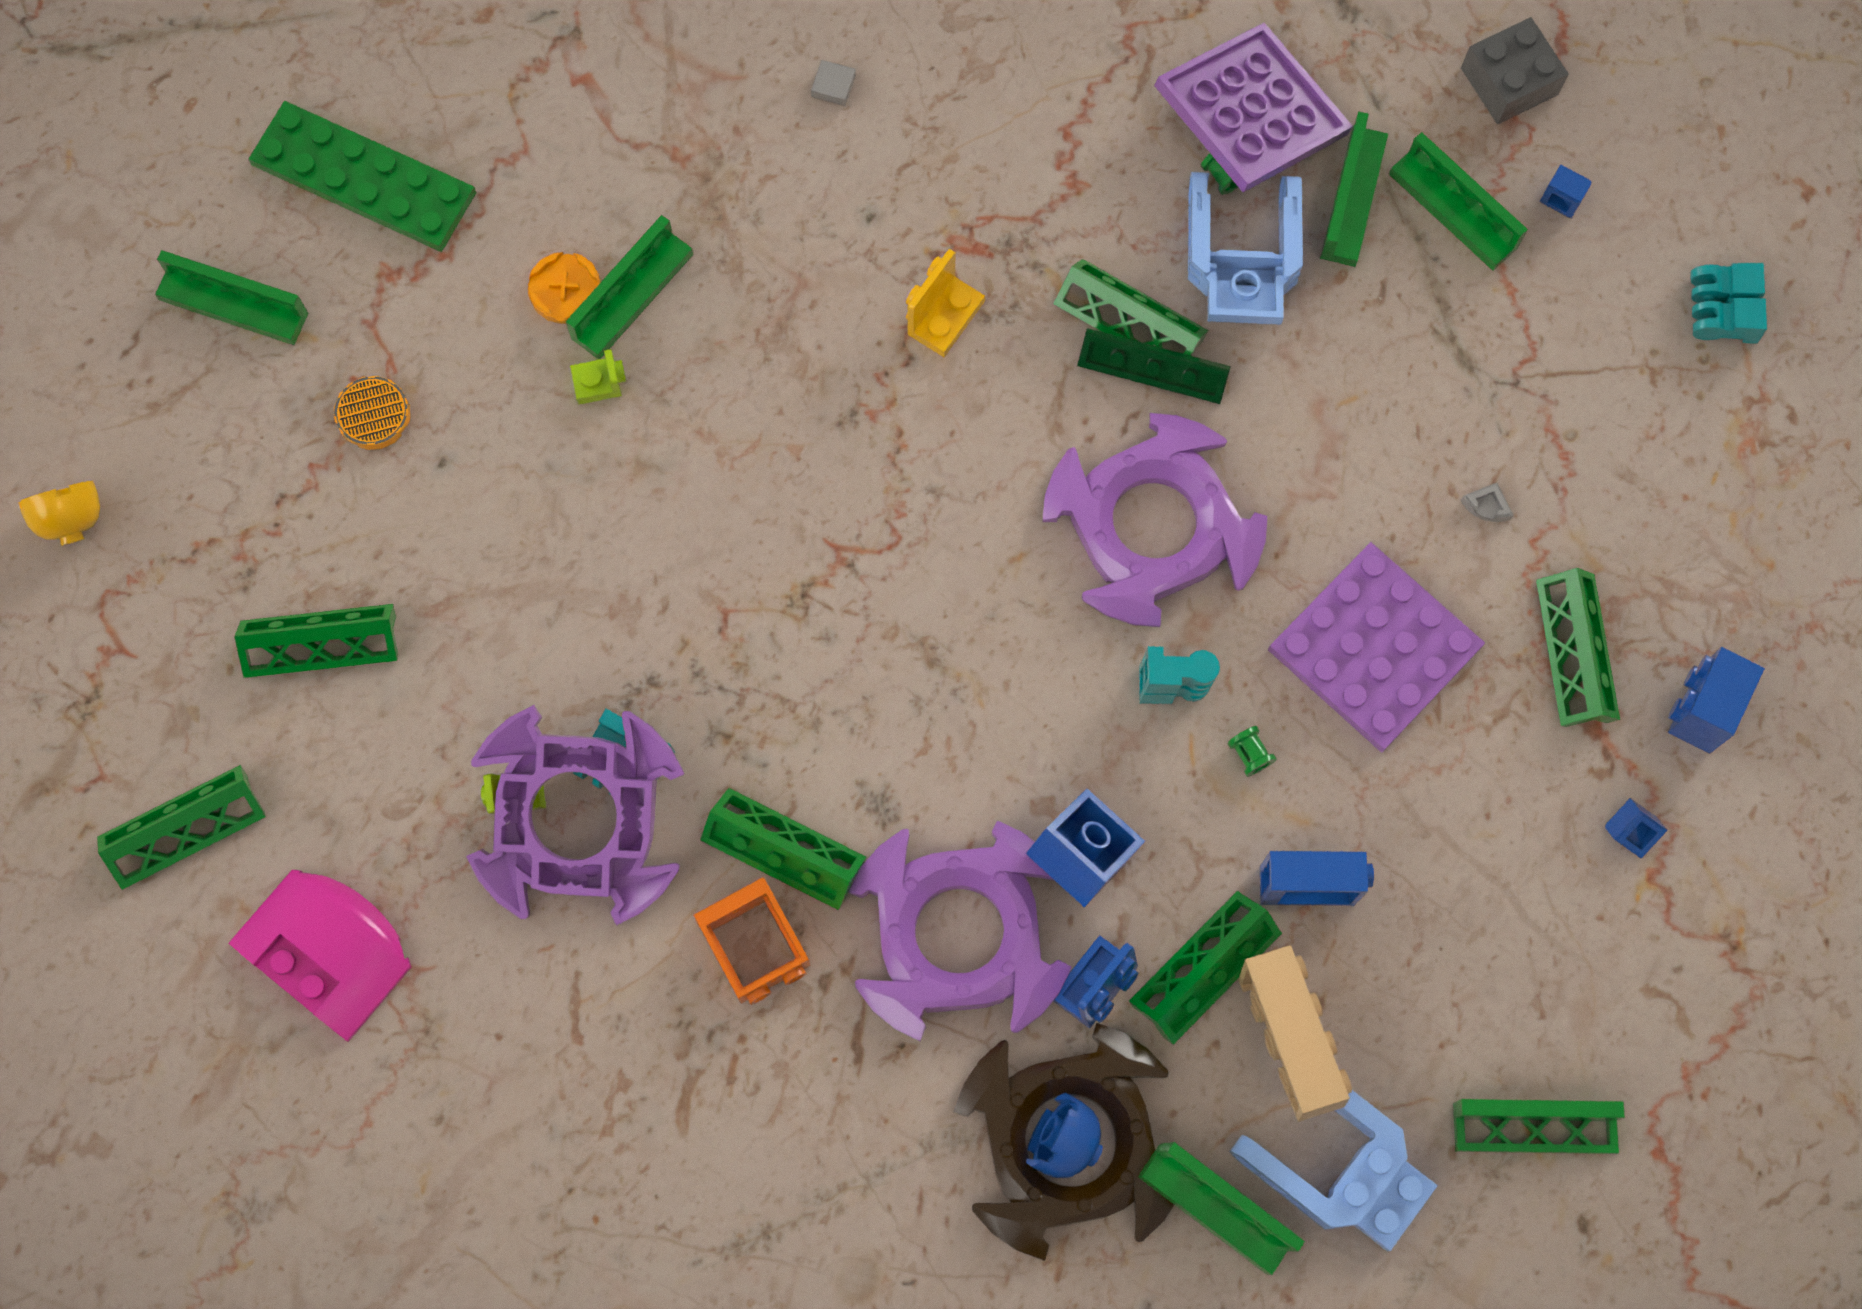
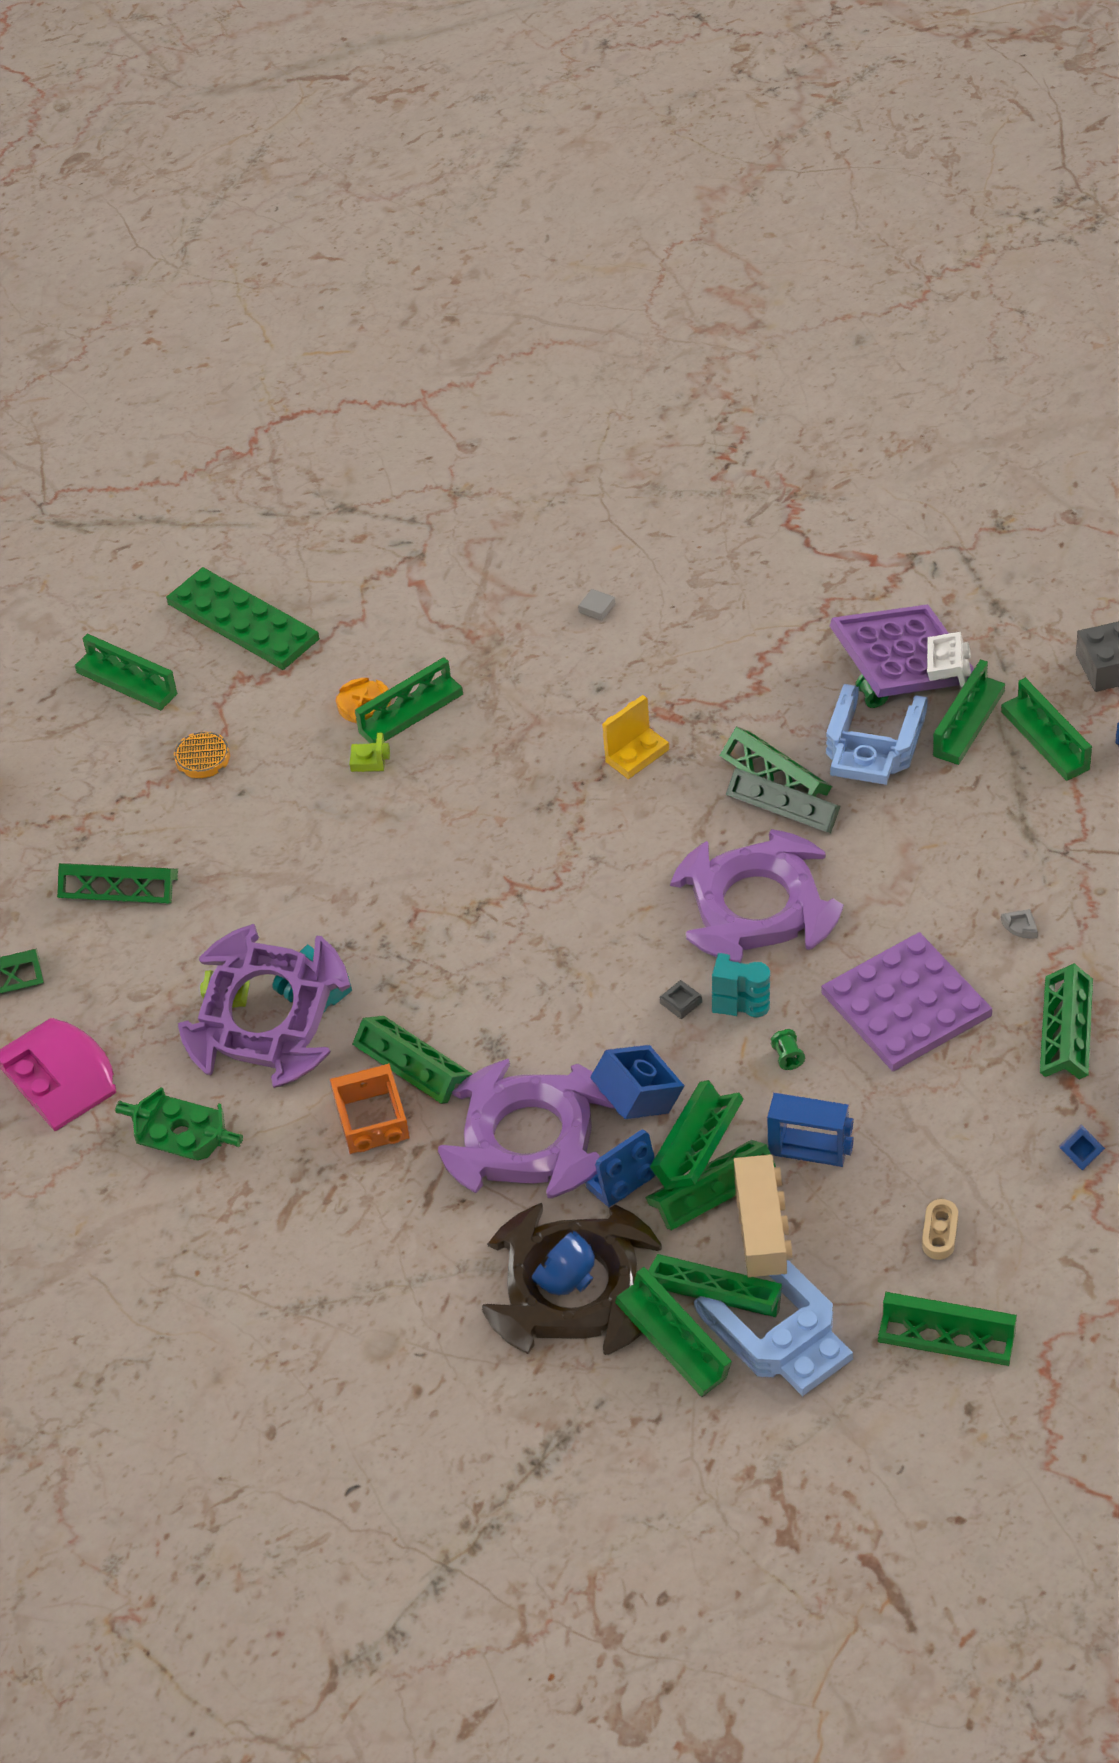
camera: 20 degrees right, 25 degrees down
none -> green plate [115,1087,243,1161]
none -> green fence [648,1254,782,1318]
none -> green fence [650,1080,744,1190]
none -> dark grey tile [659,980,702,1019]
none -> tan plate [922,1199,958,1260]
none -> white bracket [927,631,971,688]

